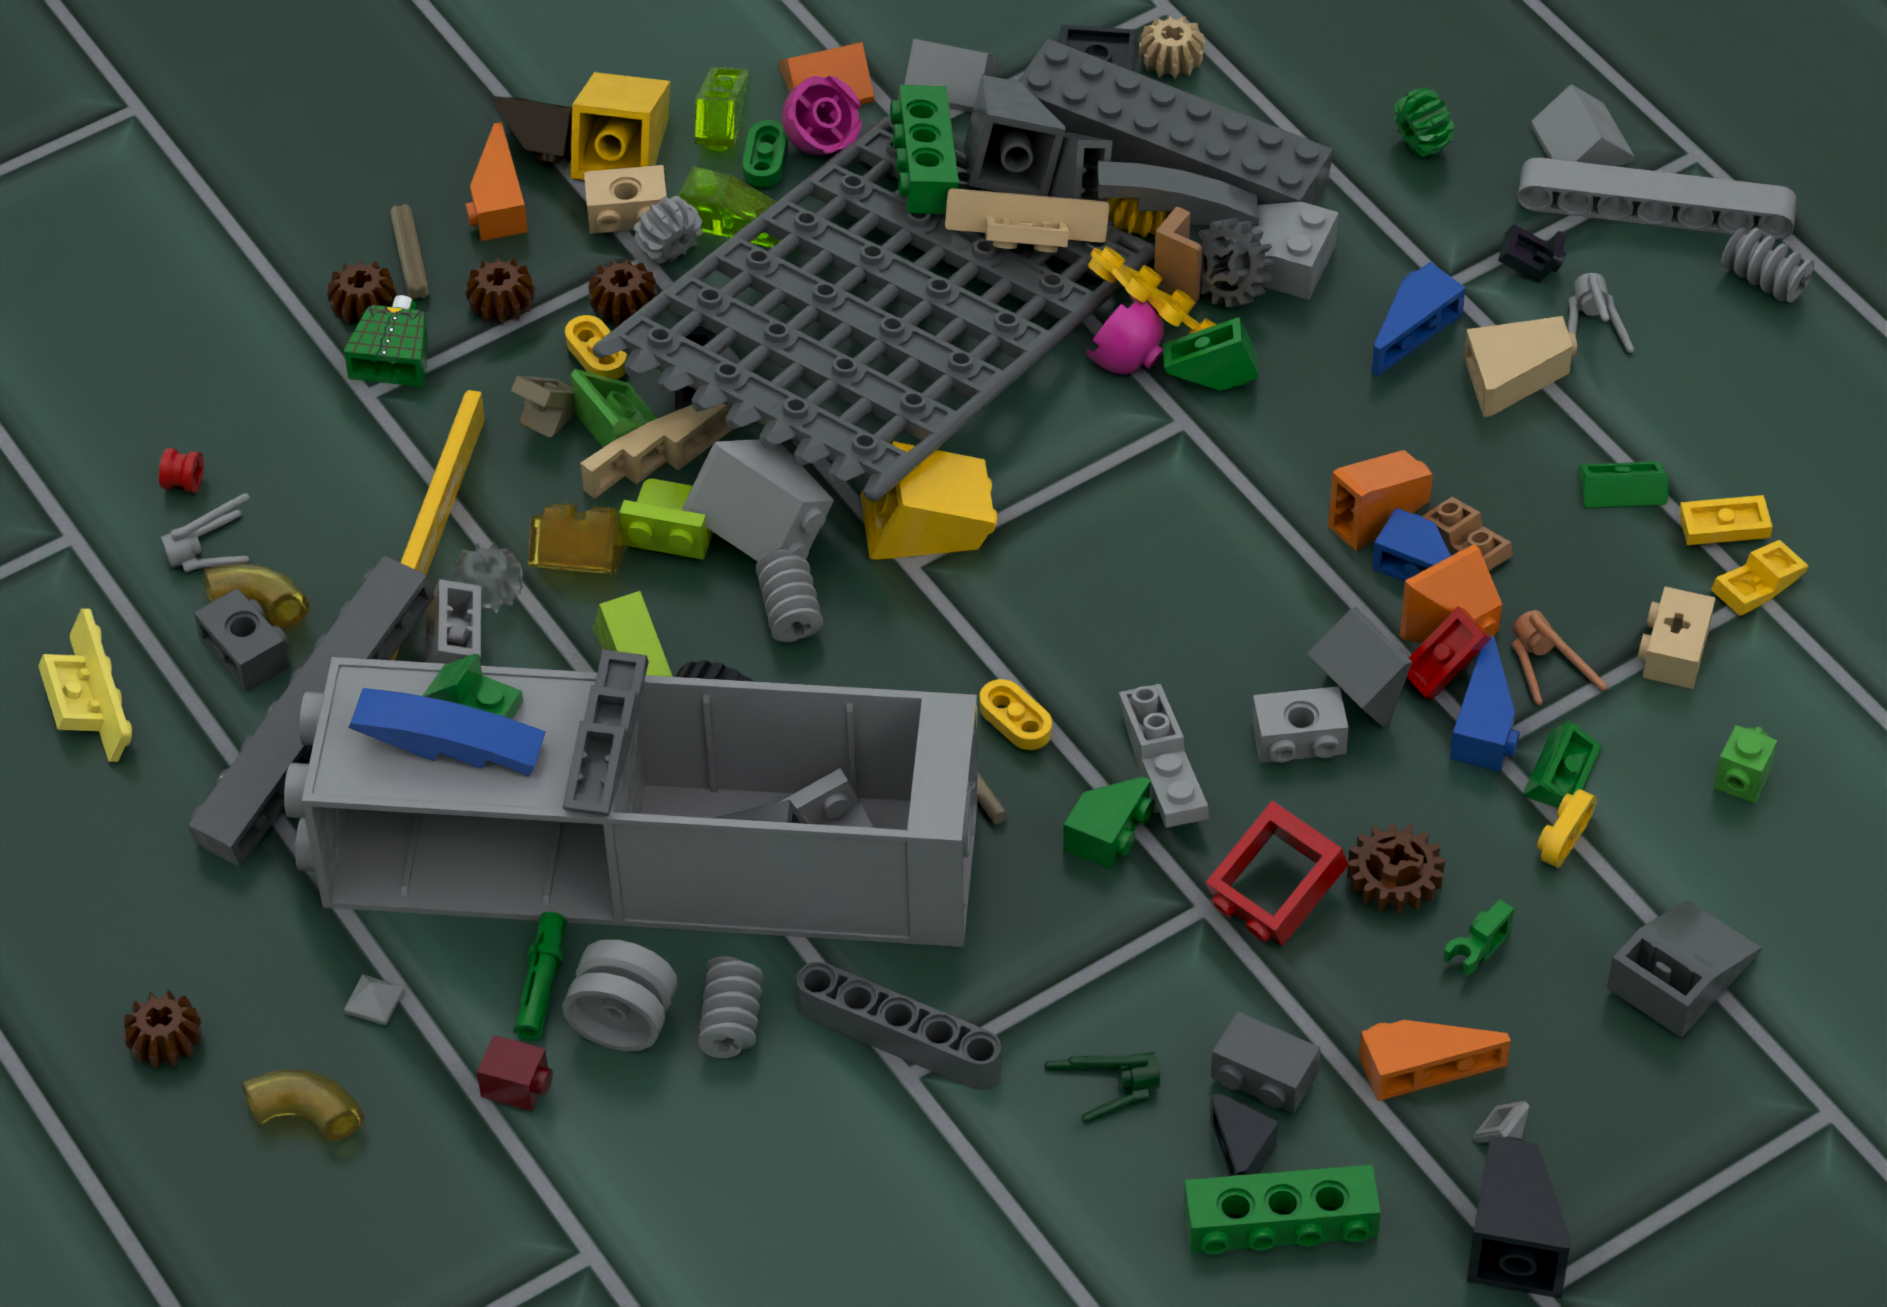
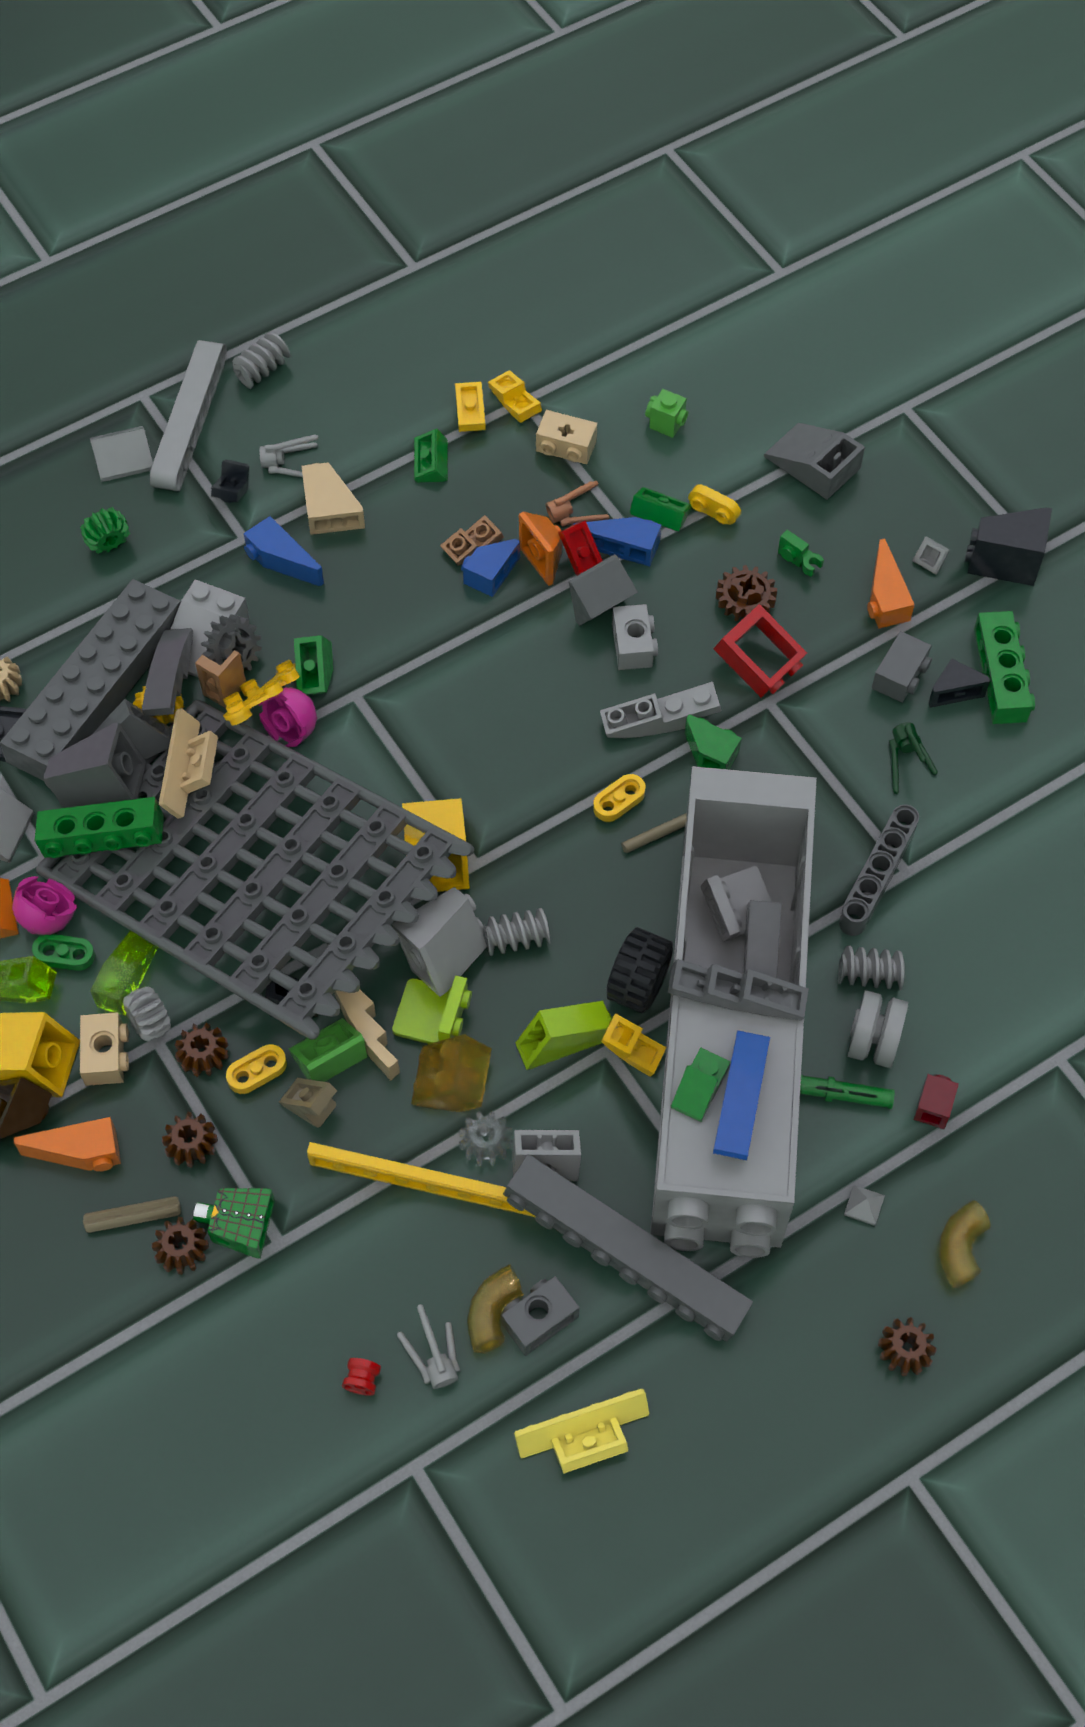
camera: 90 degrees left, 10 degrees up
orange slope [1328,450,1433,551] -> none

